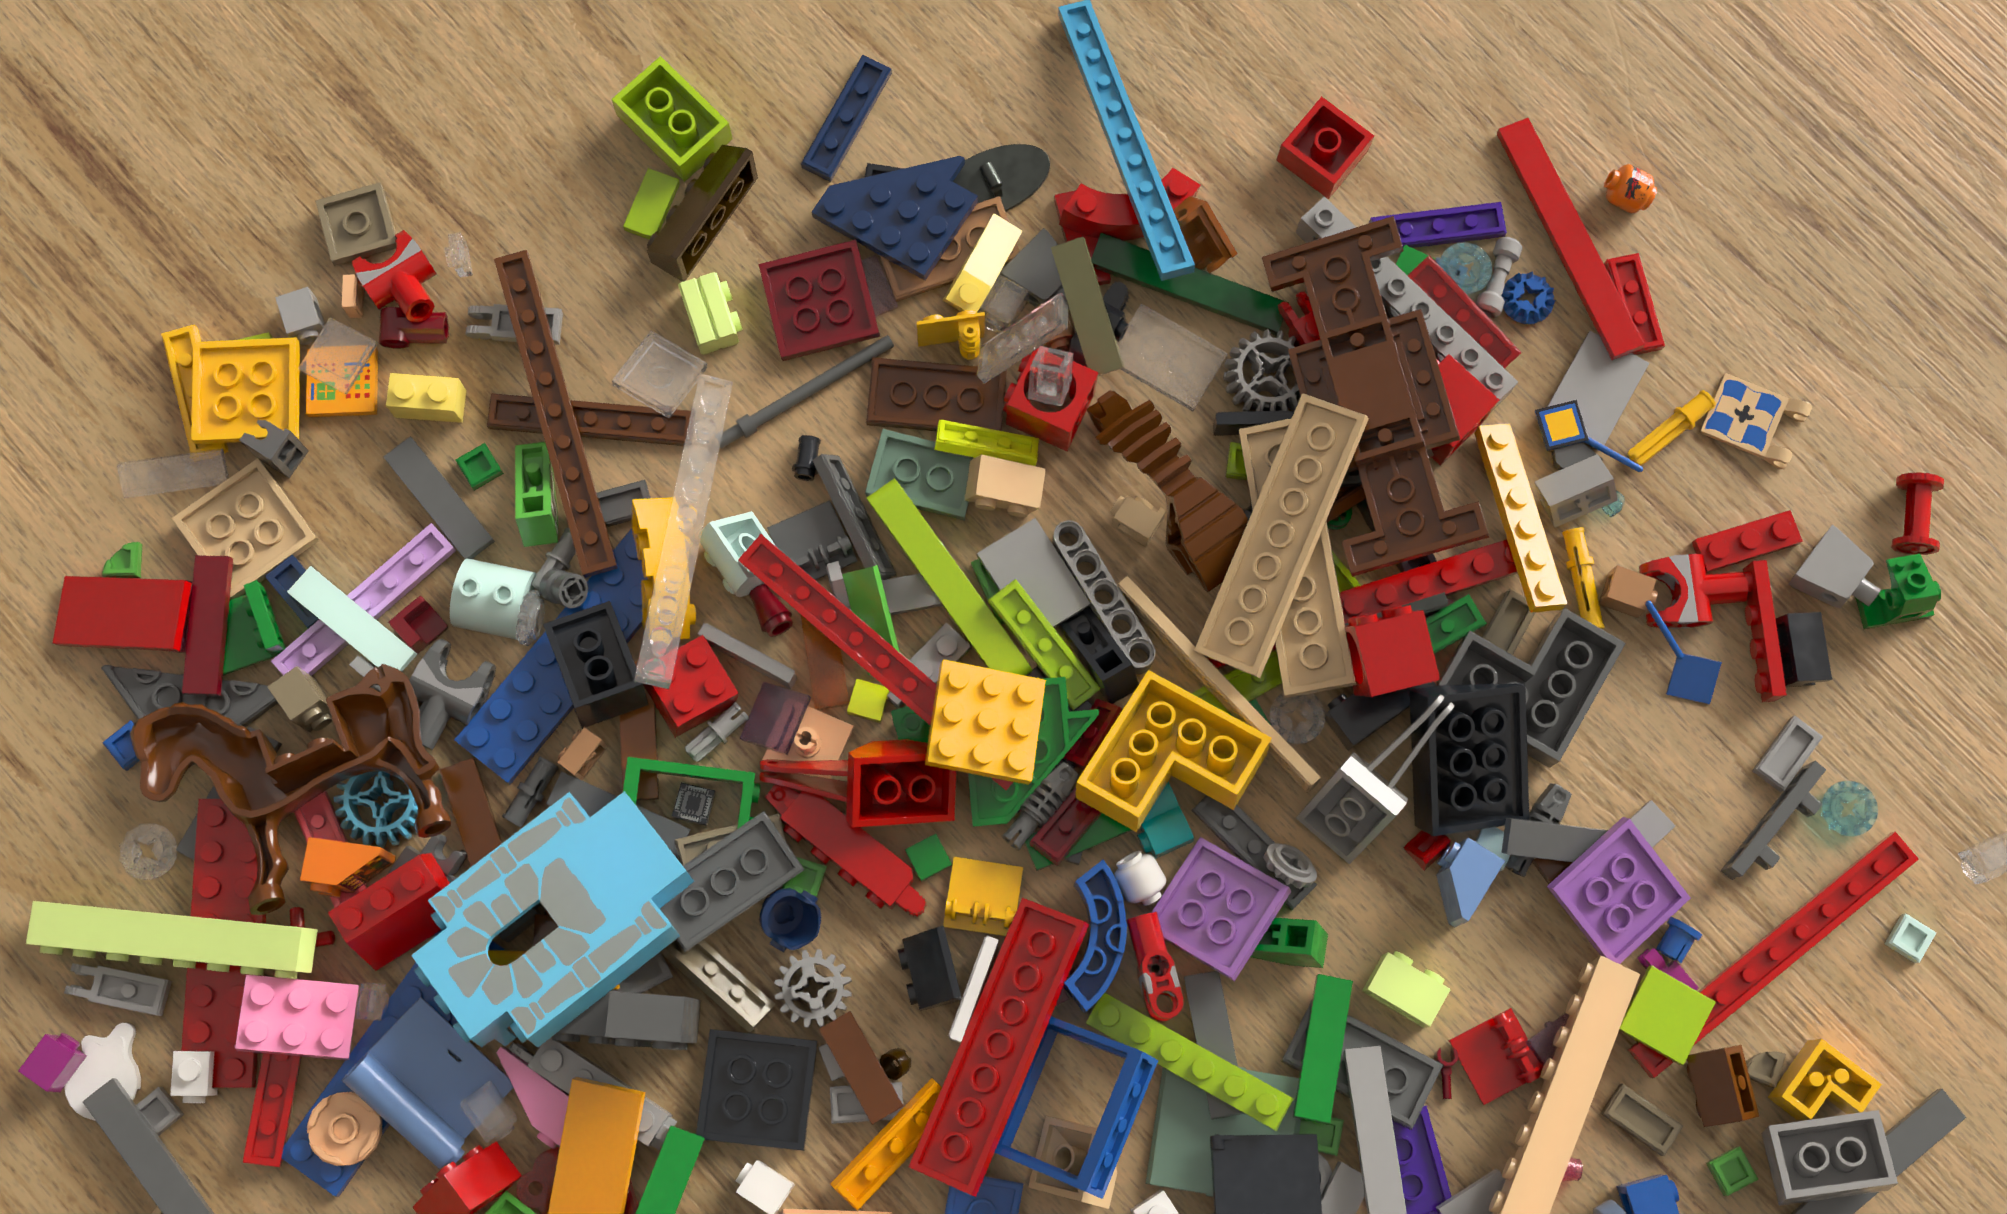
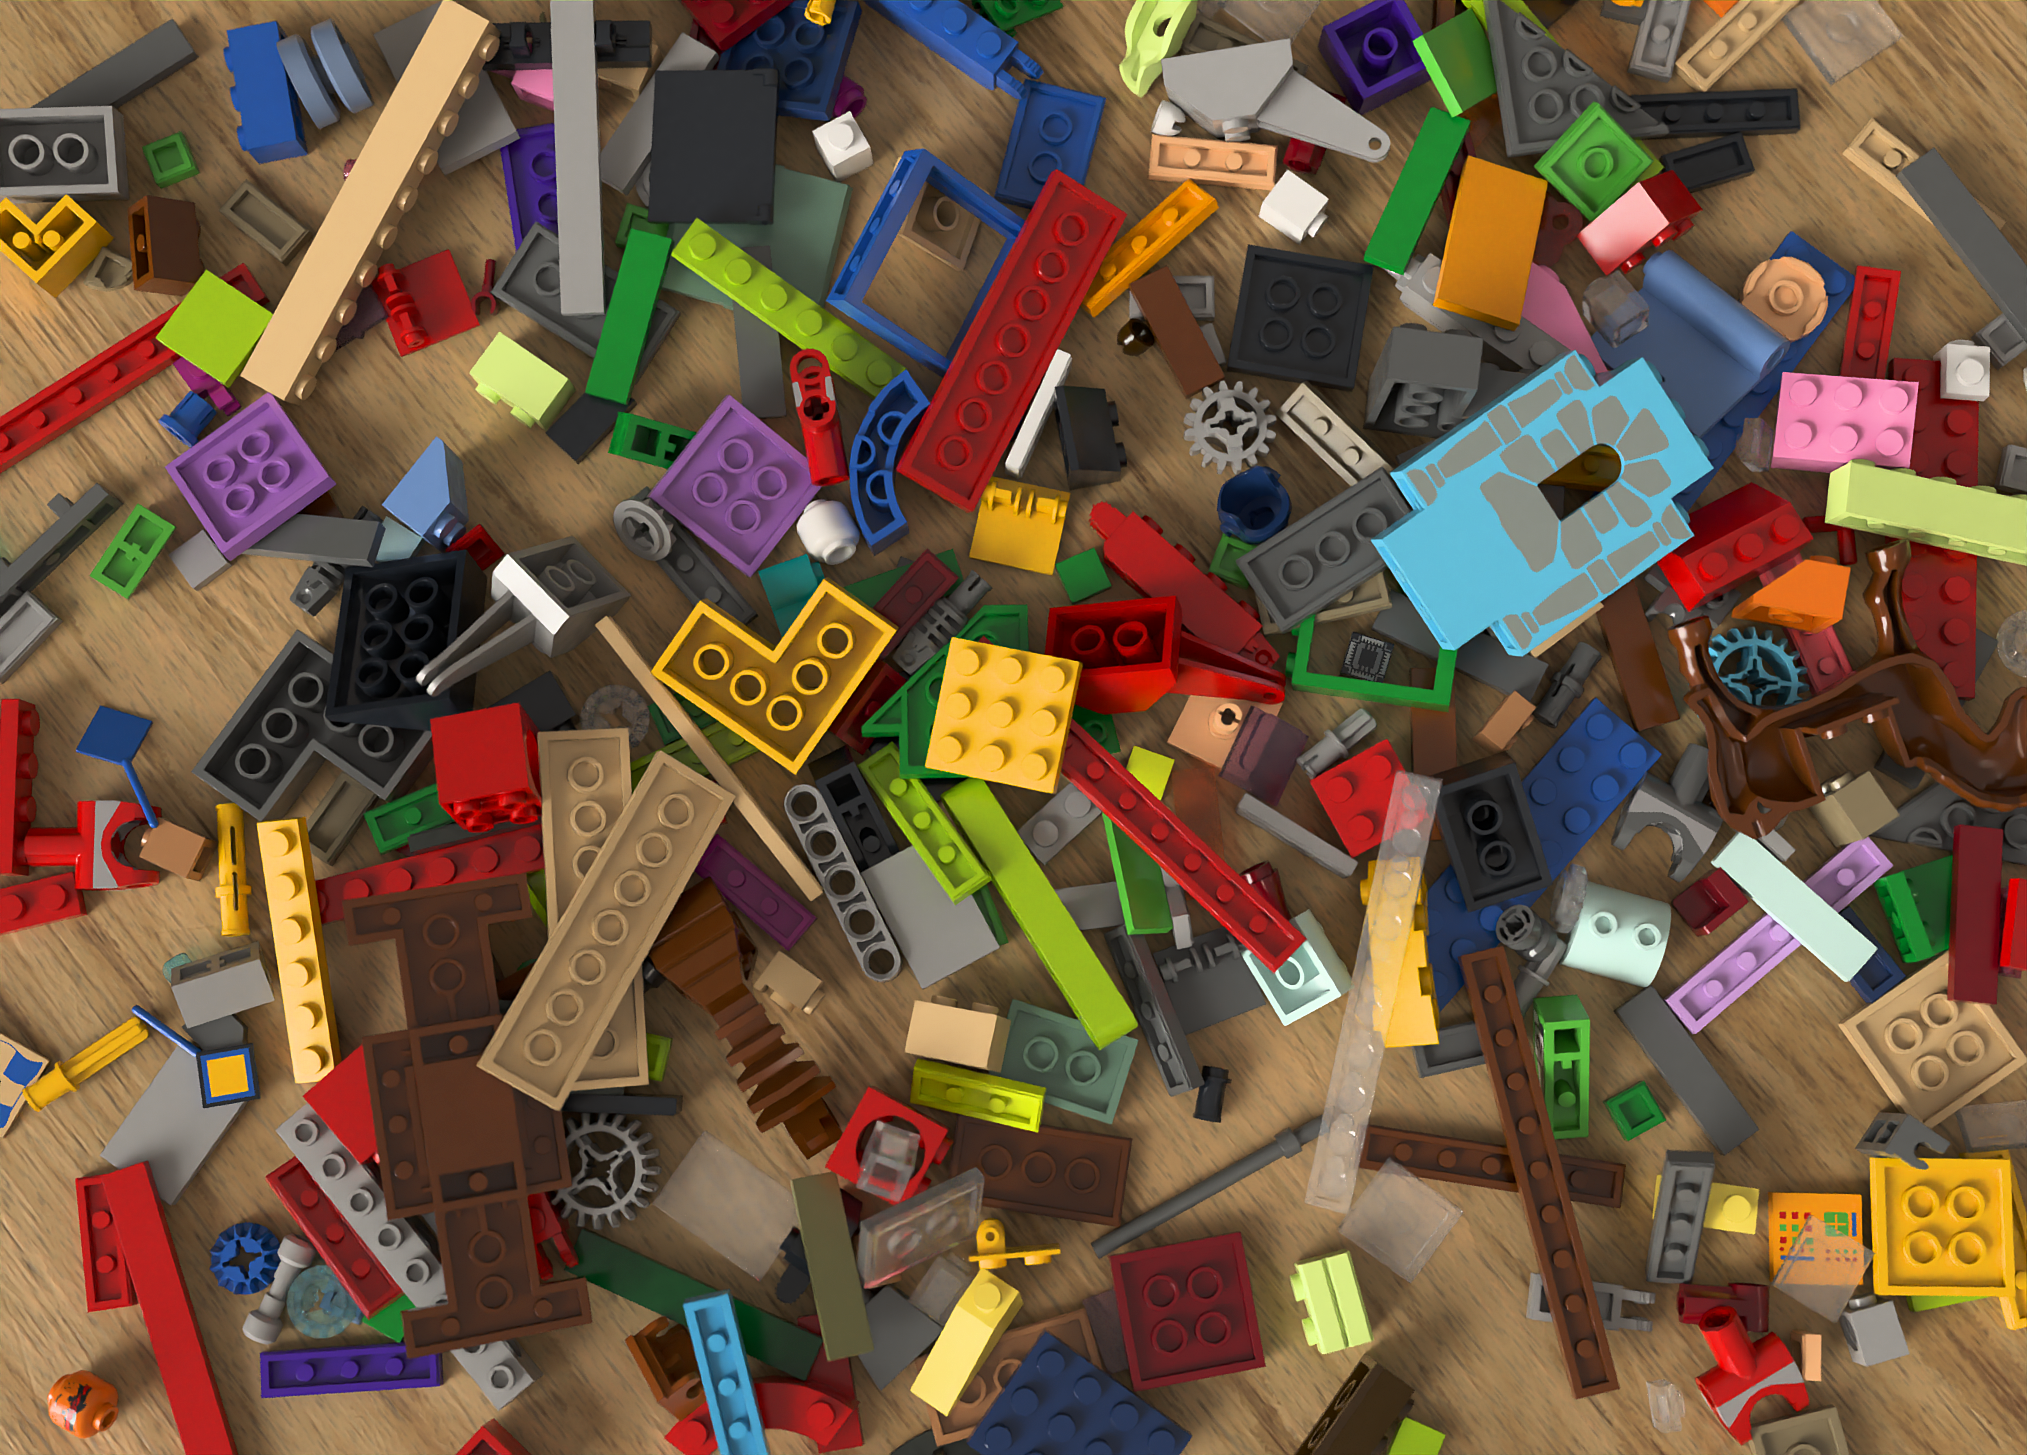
camera: 170 degrees left, 5 degrees up
none -> bright green hinge [89,503,177,600]
none -> black tile [545,393,637,464]
none -> magenta tile [694,834,817,952]
none -> dark grey tile [1645,1150,1715,1284]

